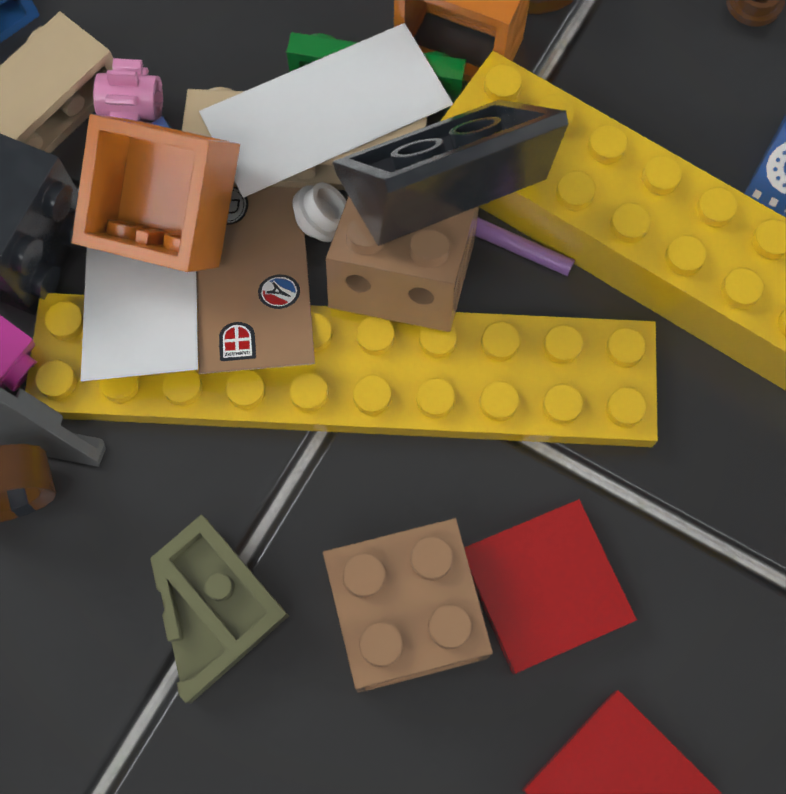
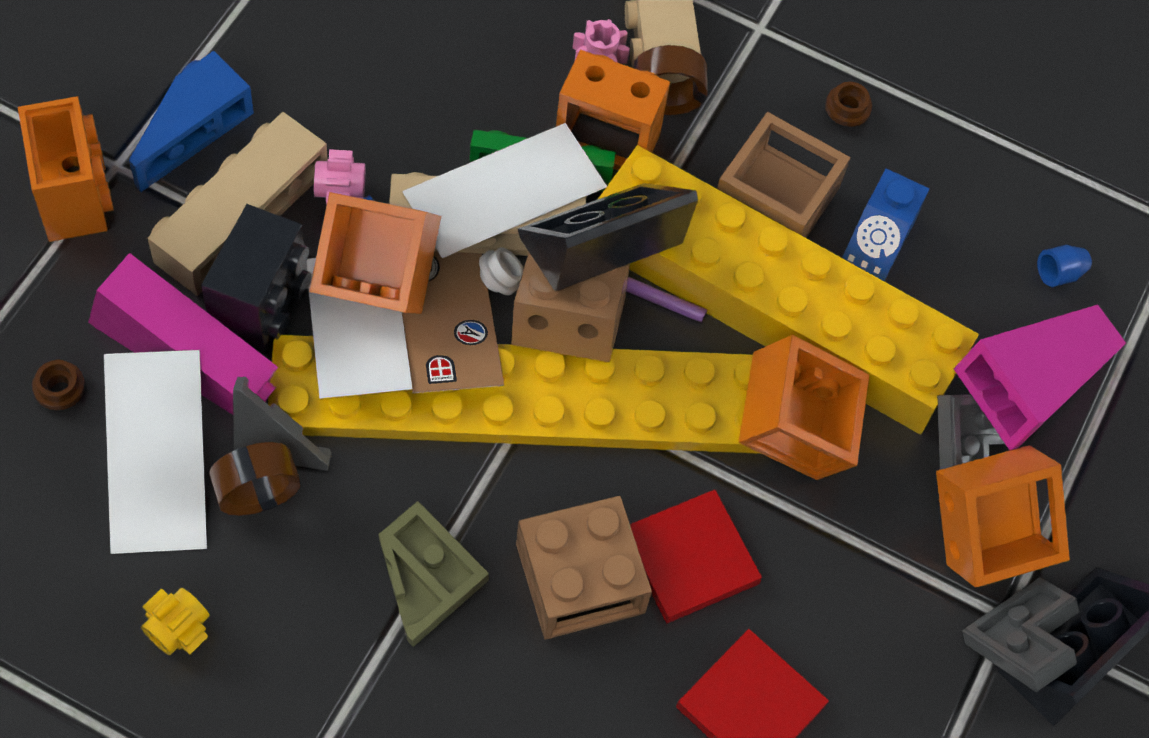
camera: 10 degrees left, 10 degrees down
none -> medium nougat piece [717,112,851,238]
none -> orange piece [738,335,869,480]

